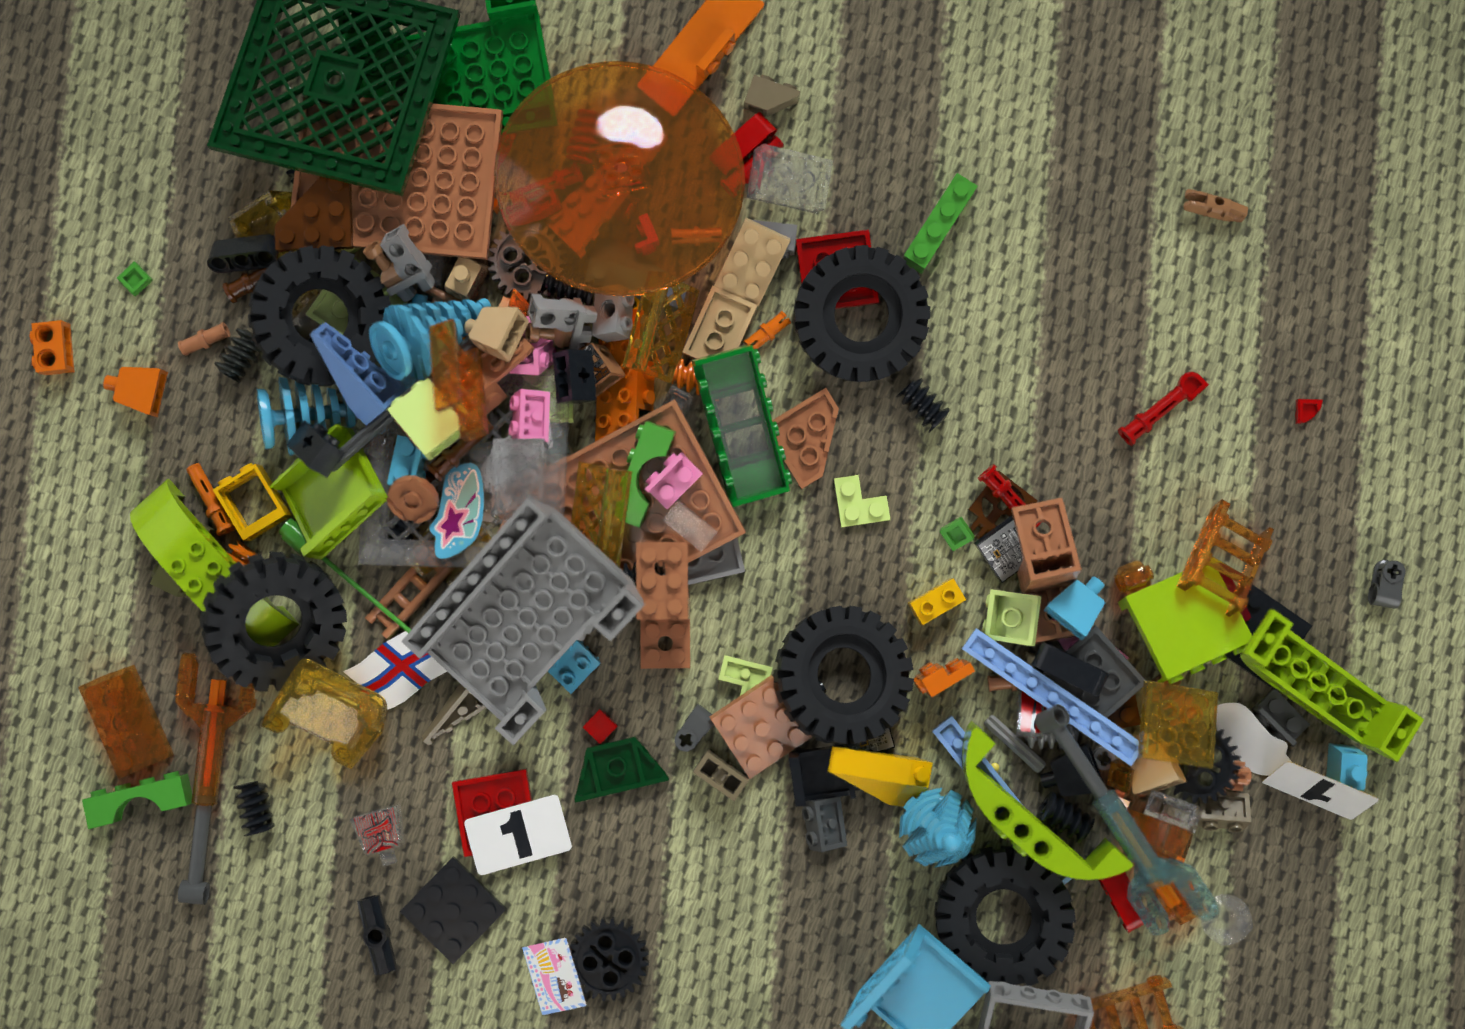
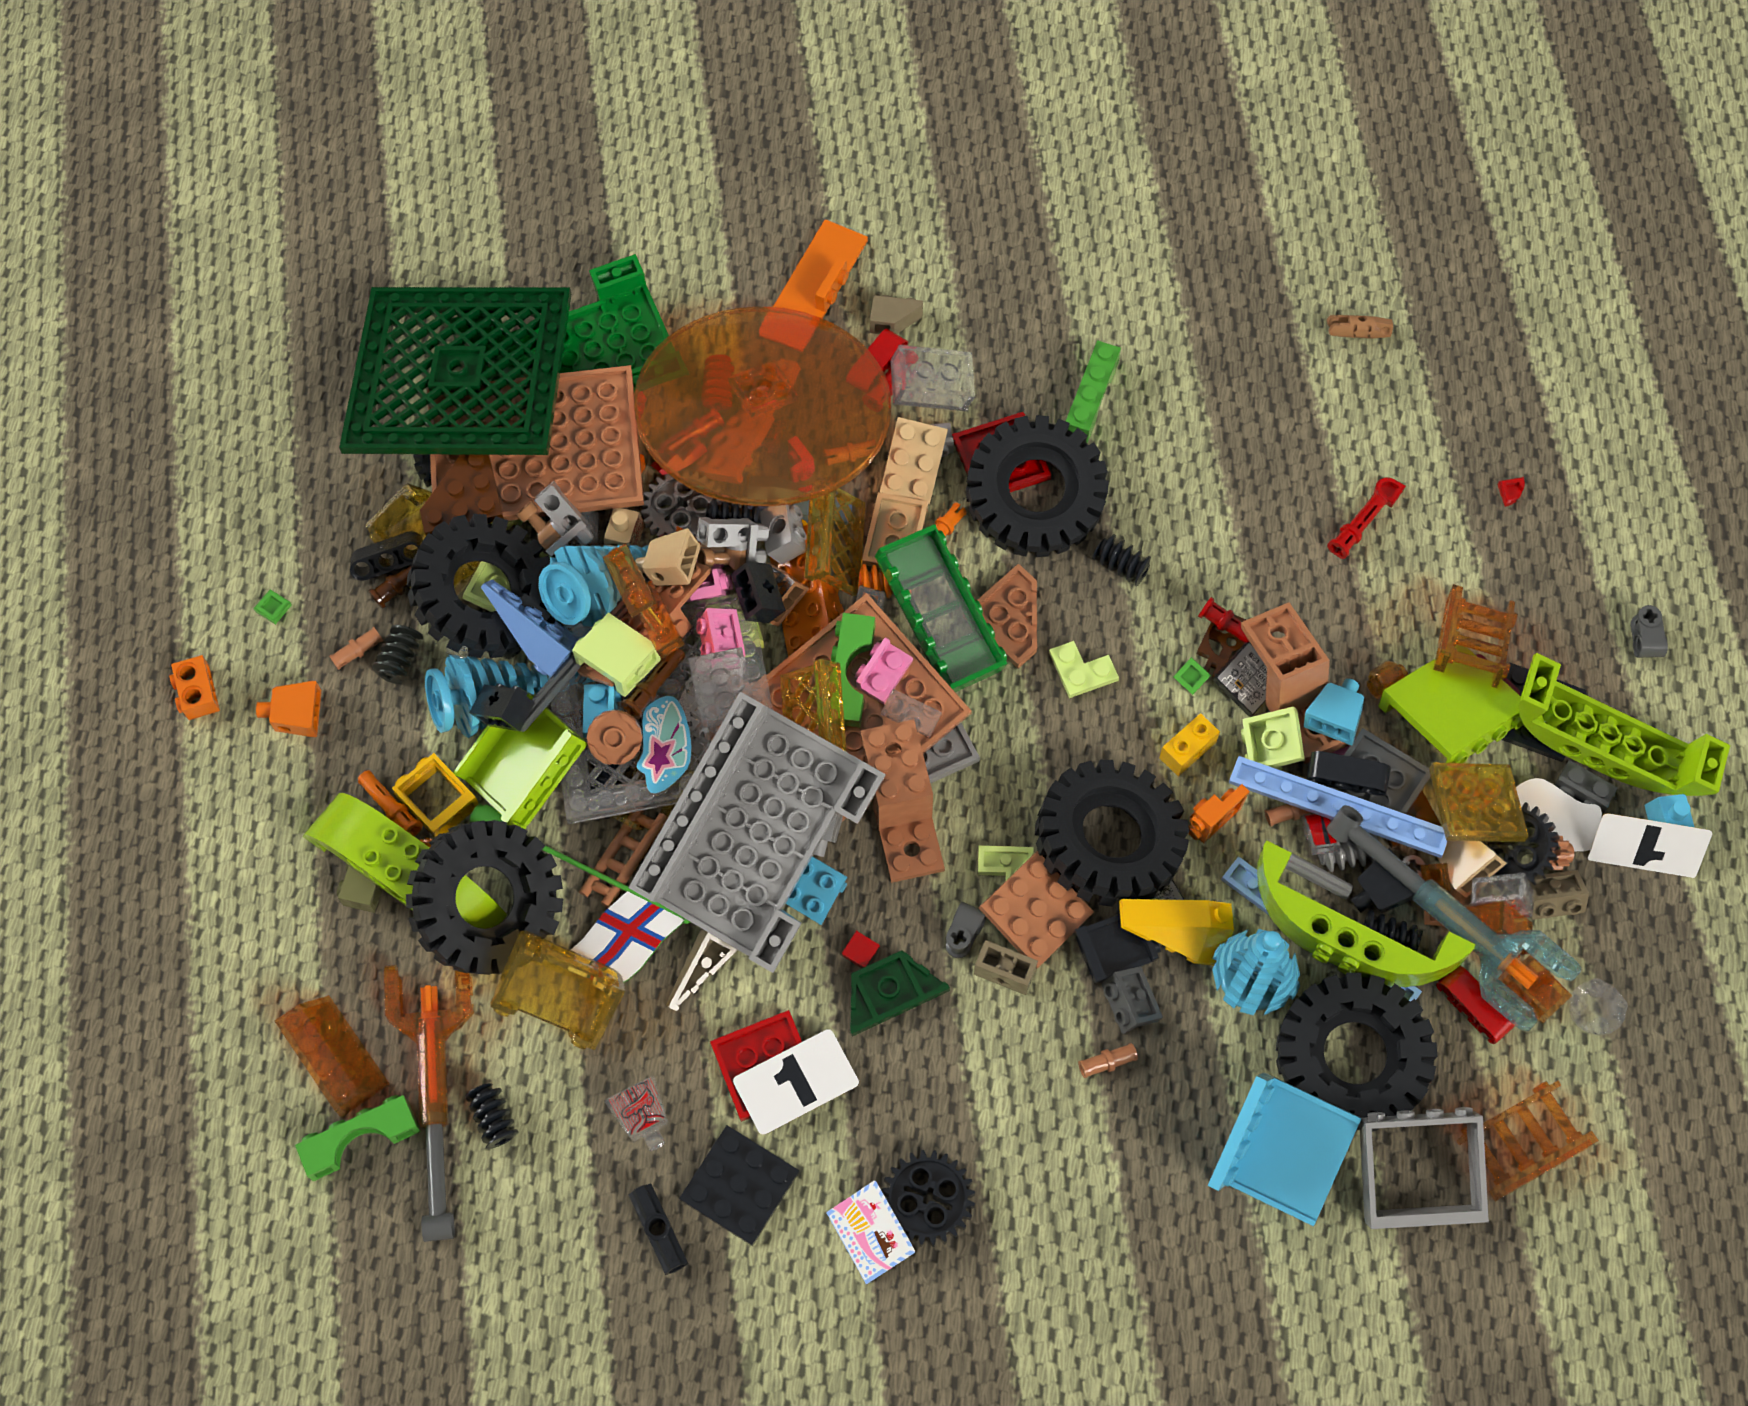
camera: 15 degrees left, 20 degrees down
none -> nougat pin [1078,1043,1138,1078]

